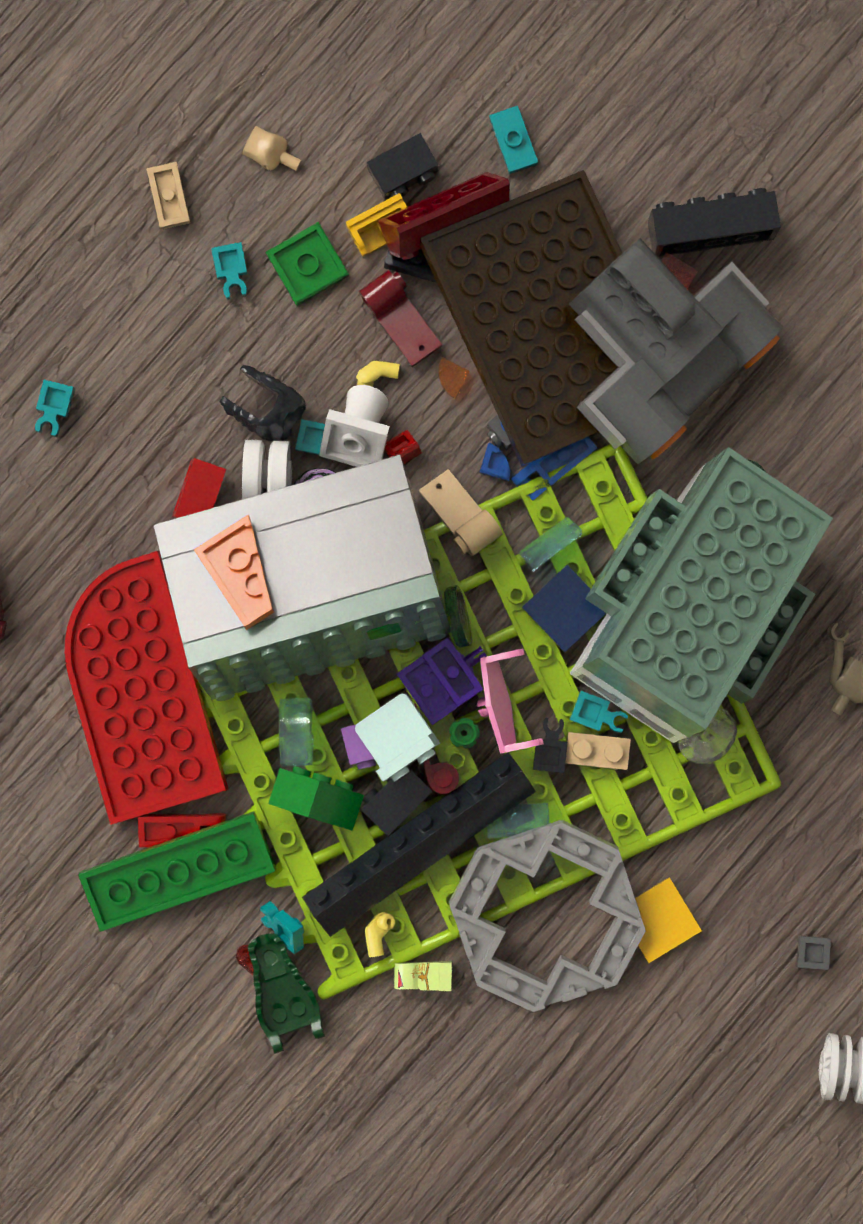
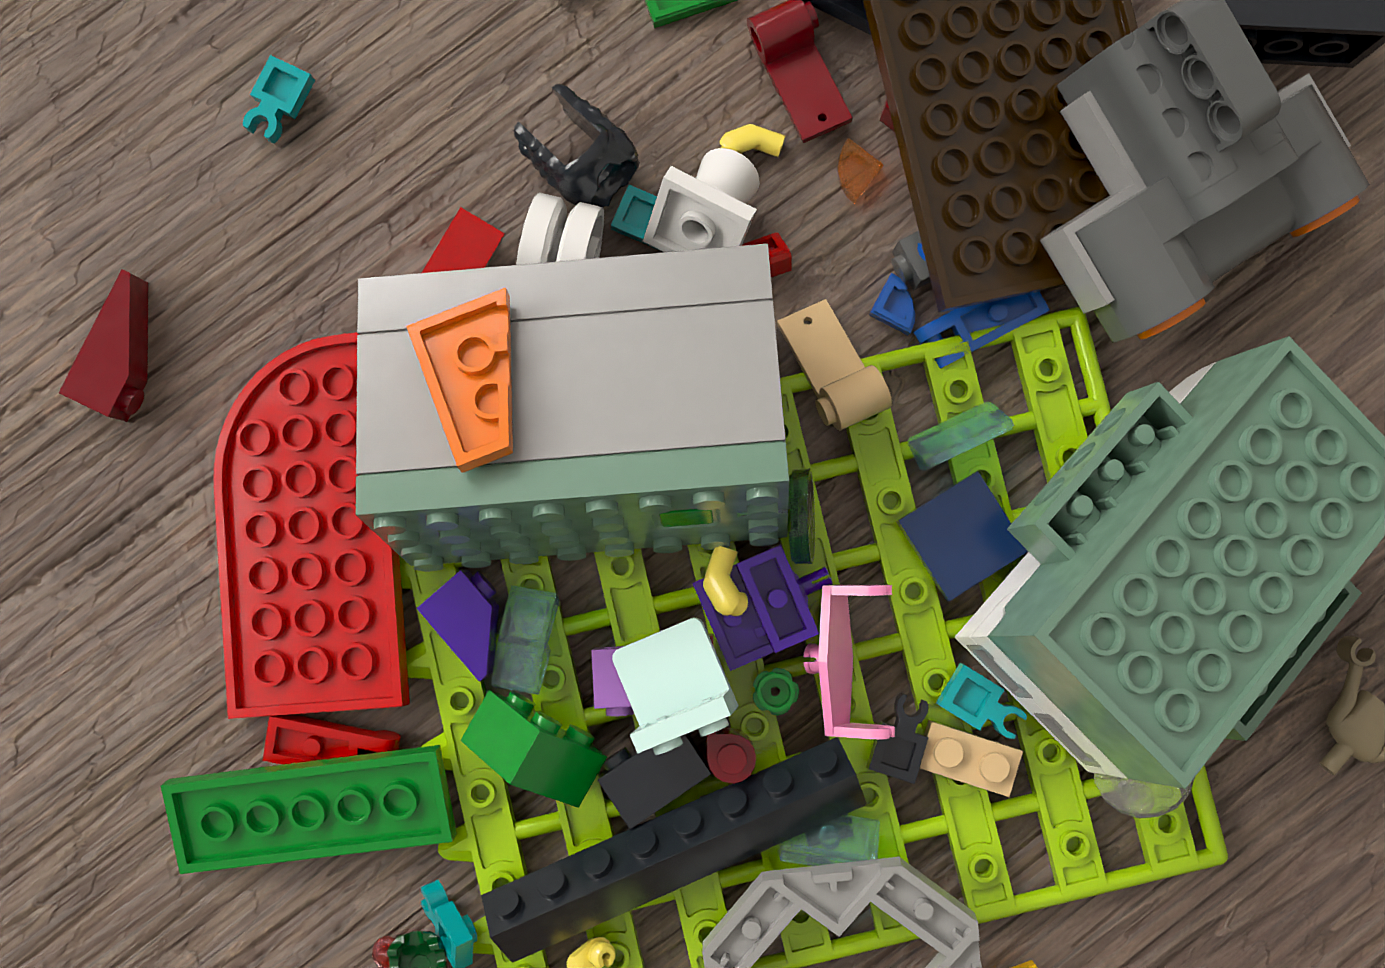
camera: 10 degrees right, 0 degrees up
none -> dark purple slope [417,570,499,682]
none -> light yellow arm [703,546,748,617]

